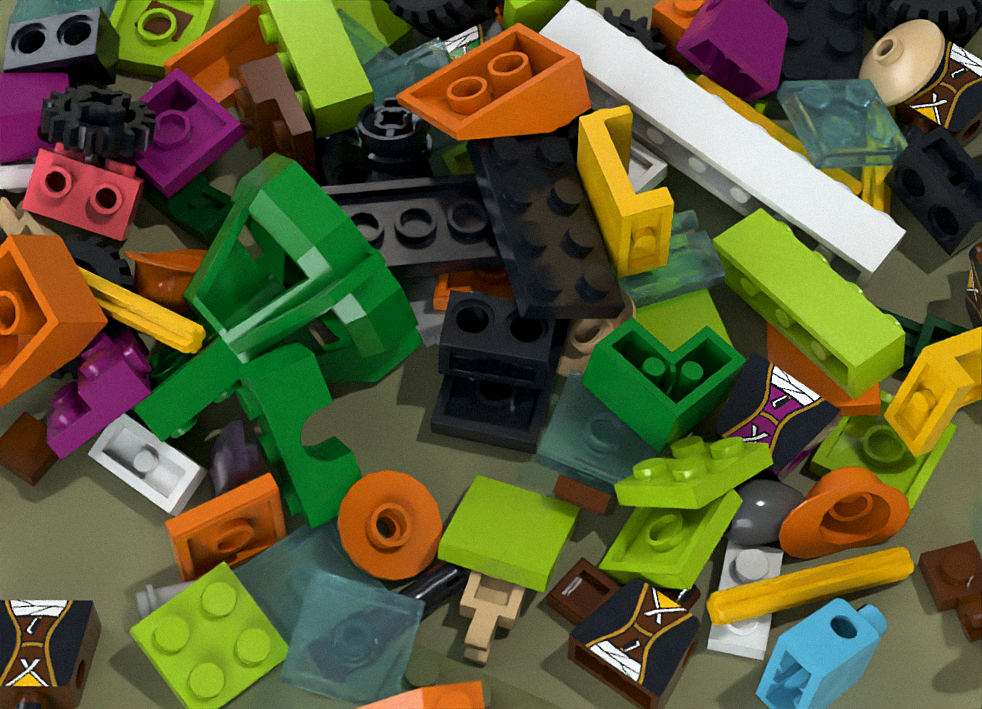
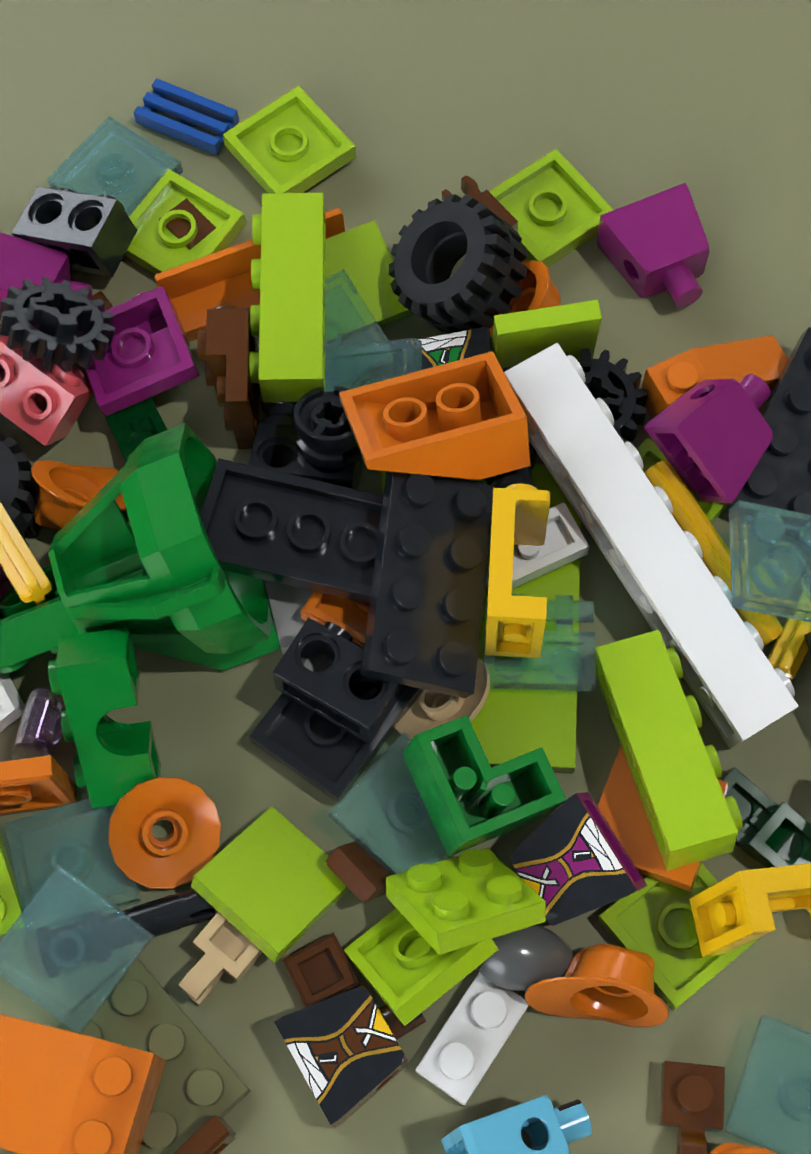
camera: 25 degrees right, 10 degrees up
yellow axle [706,546,914,626] -> none

